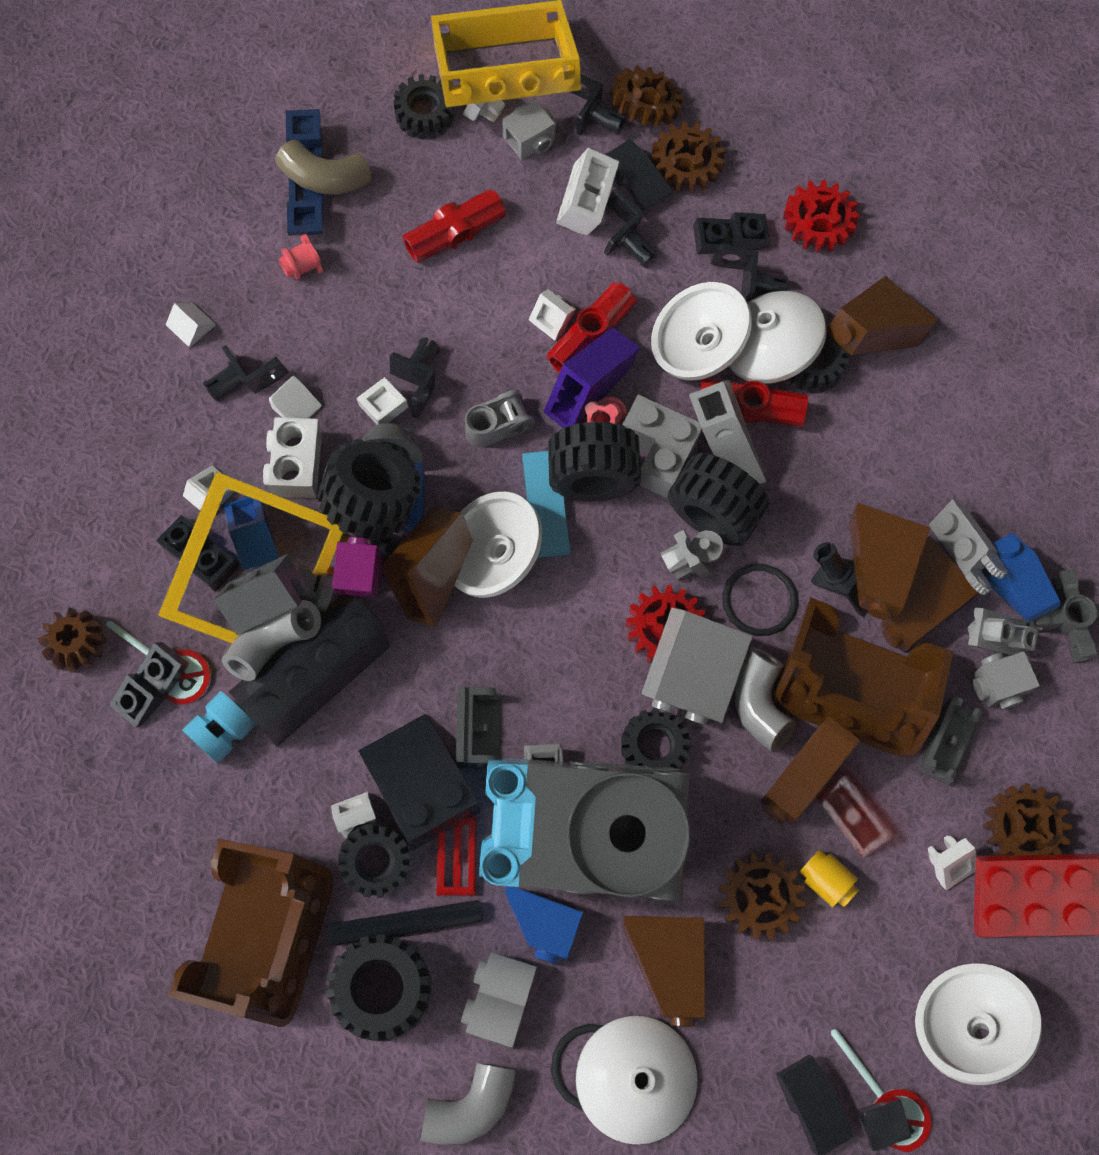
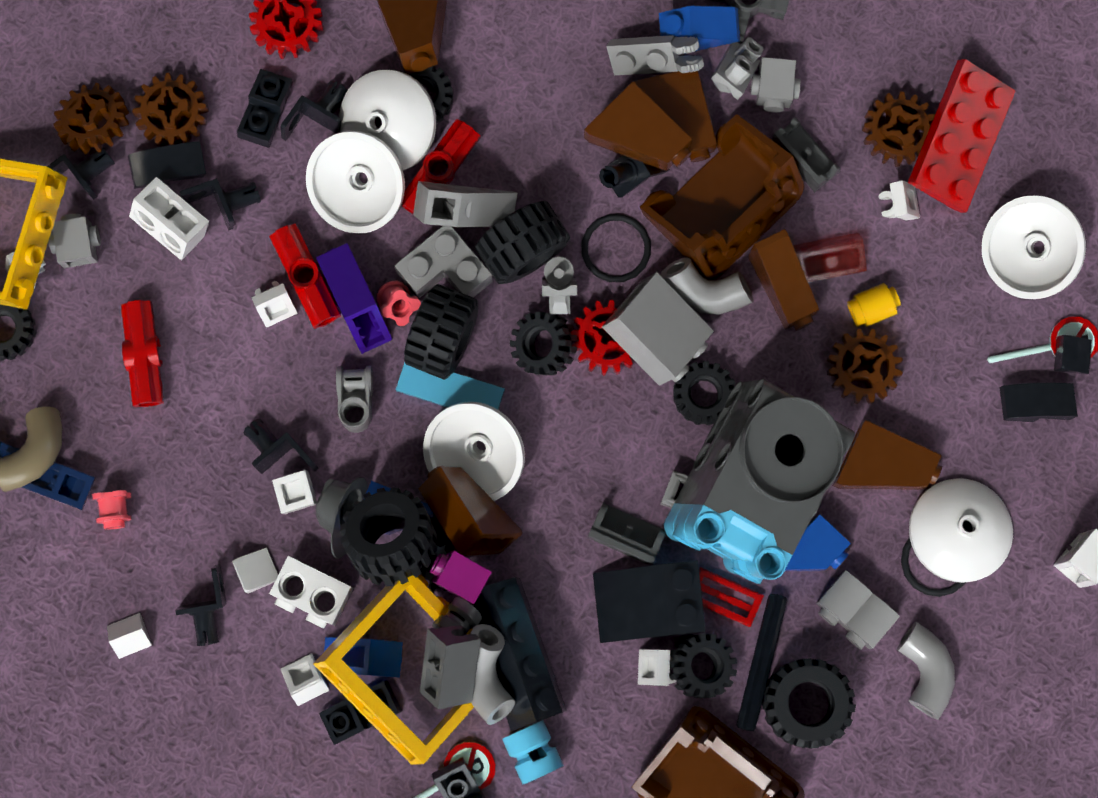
camera: 65 degrees left, 10 degrees up
none -> black tyre [510,312,577,375]

